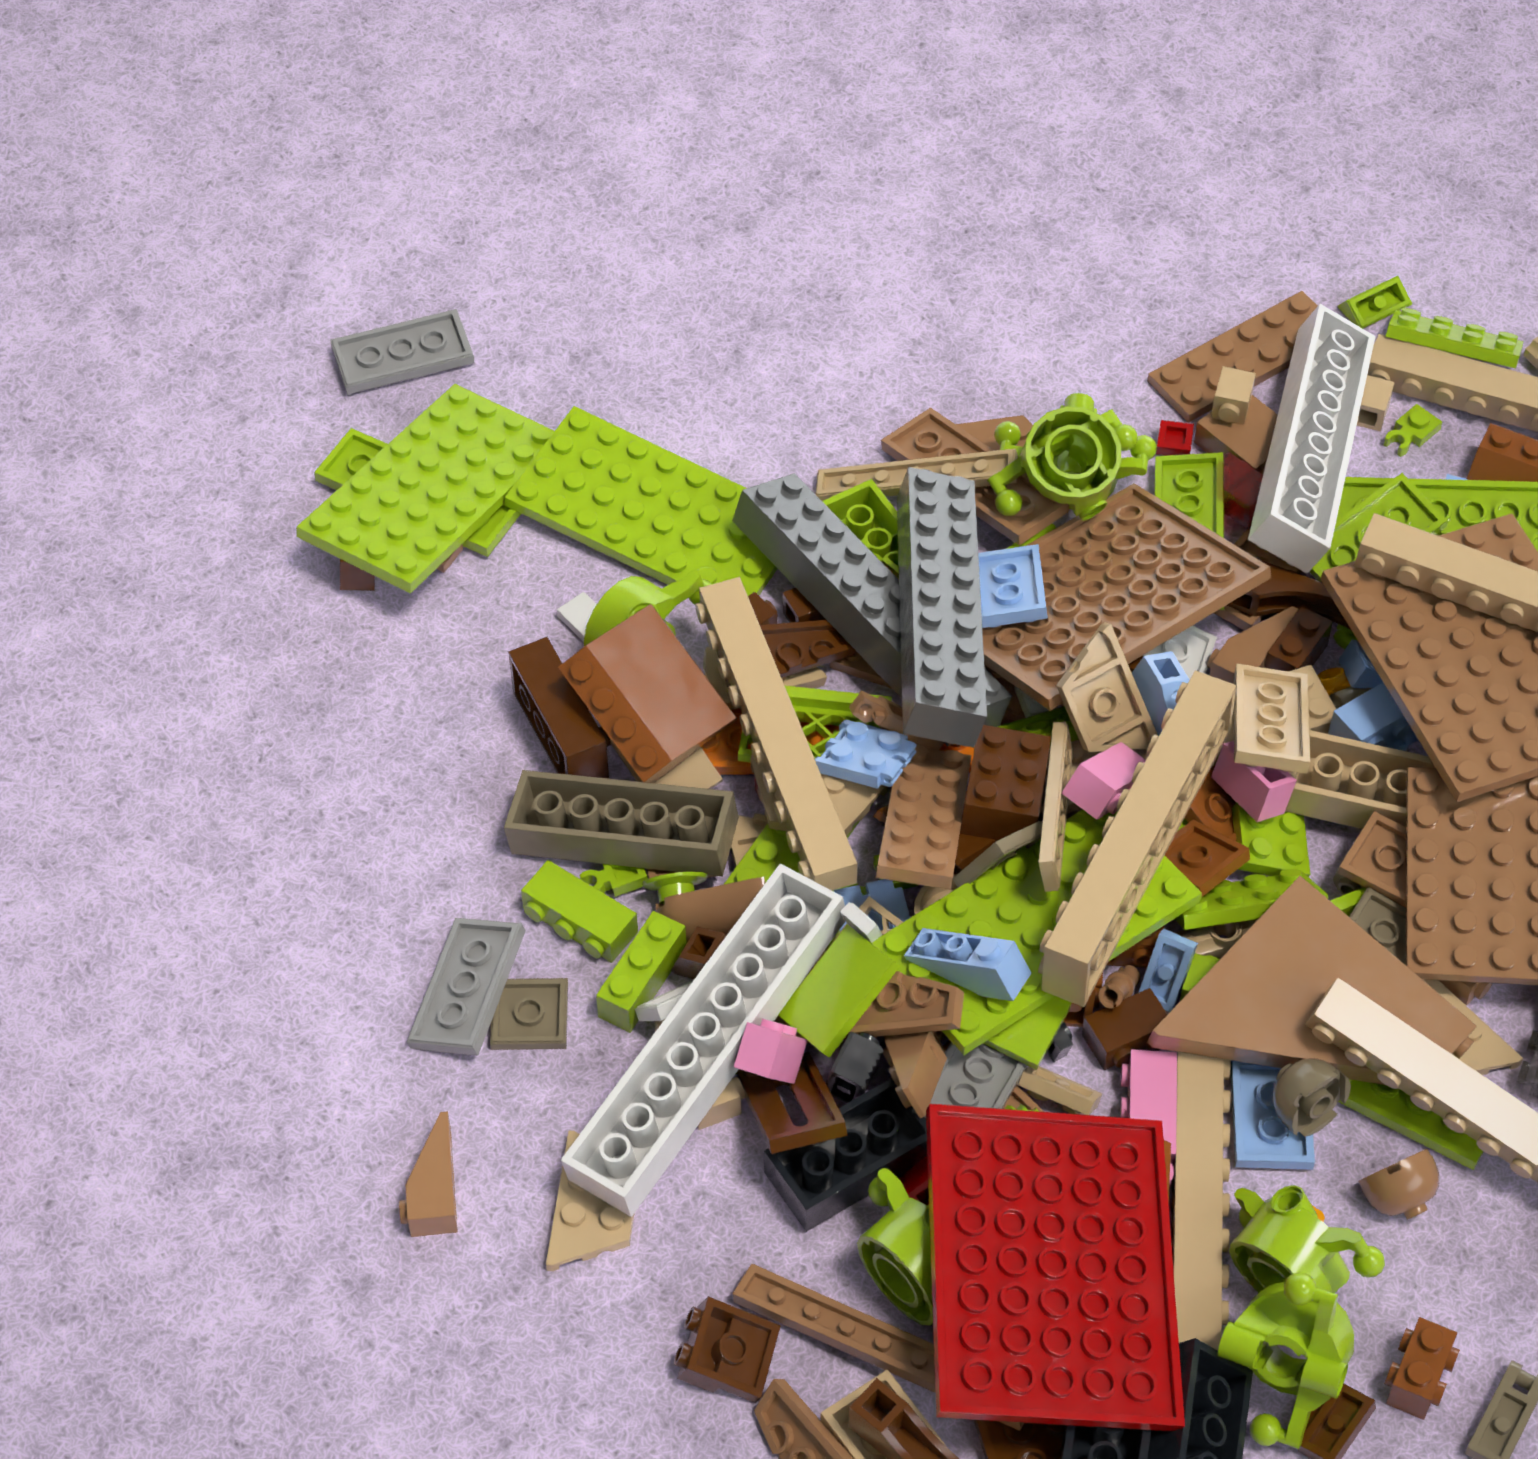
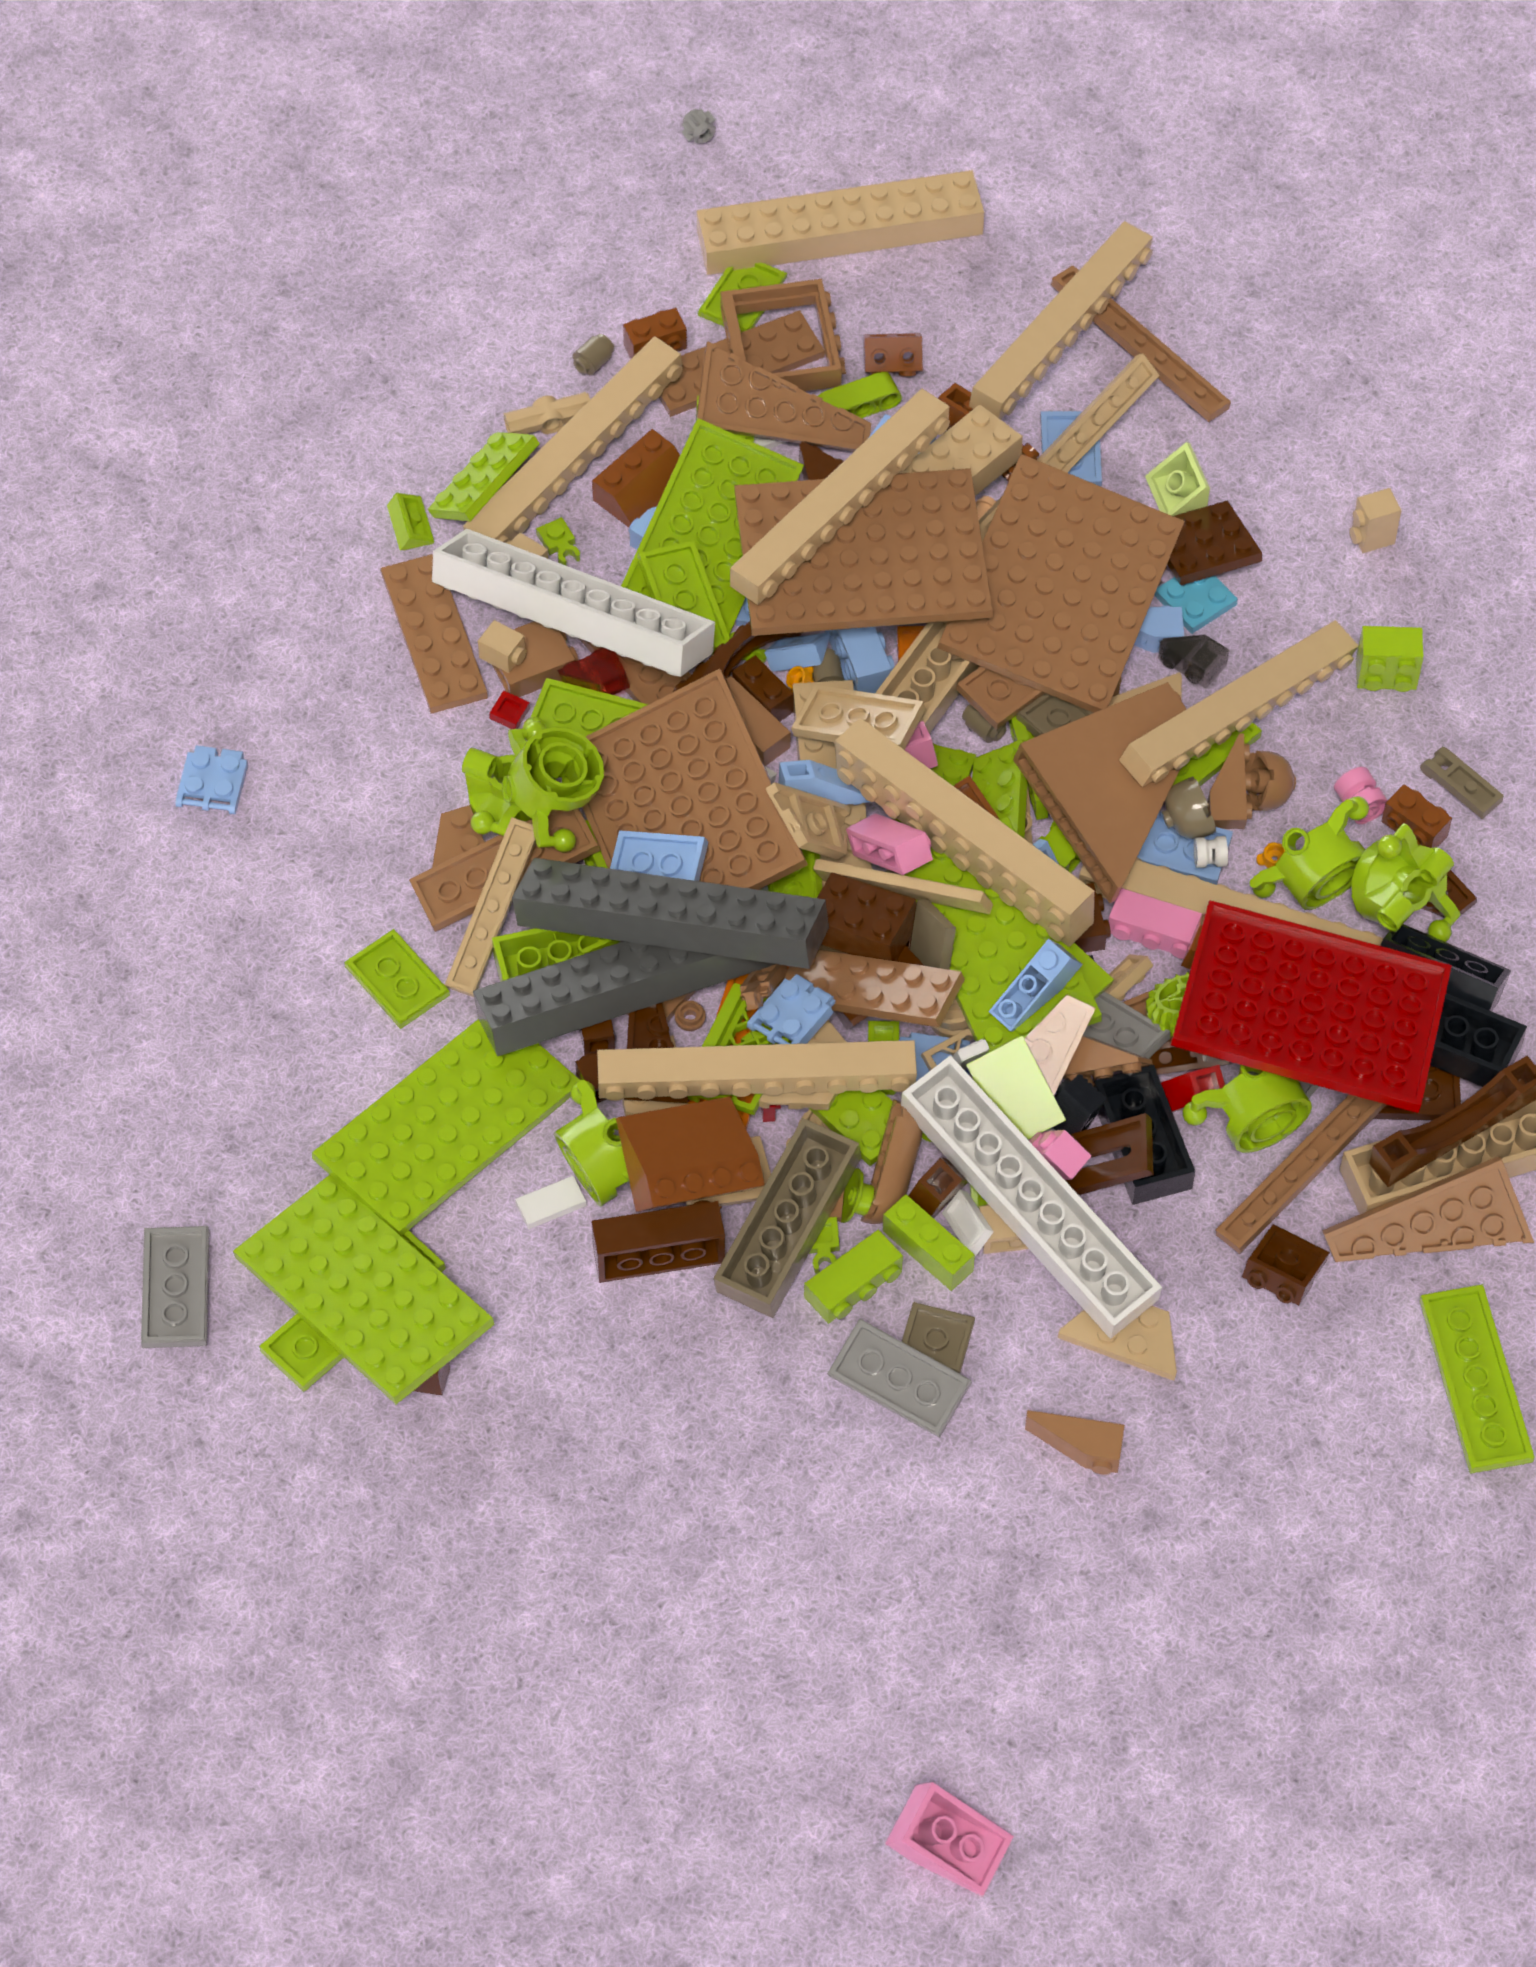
camera: 75 degrees left, 5 degrees up
none -> light blue plate [175,745,248,815]
none -> lime tile [344,929,450,1029]
none -> medium nougat plate [675,1001,706,1031]
none -> white wheel [1193,836,1228,868]
none -> medium nougat slope [1207,734,1252,829]
none -> bright pink wheel [1334,766,1388,824]

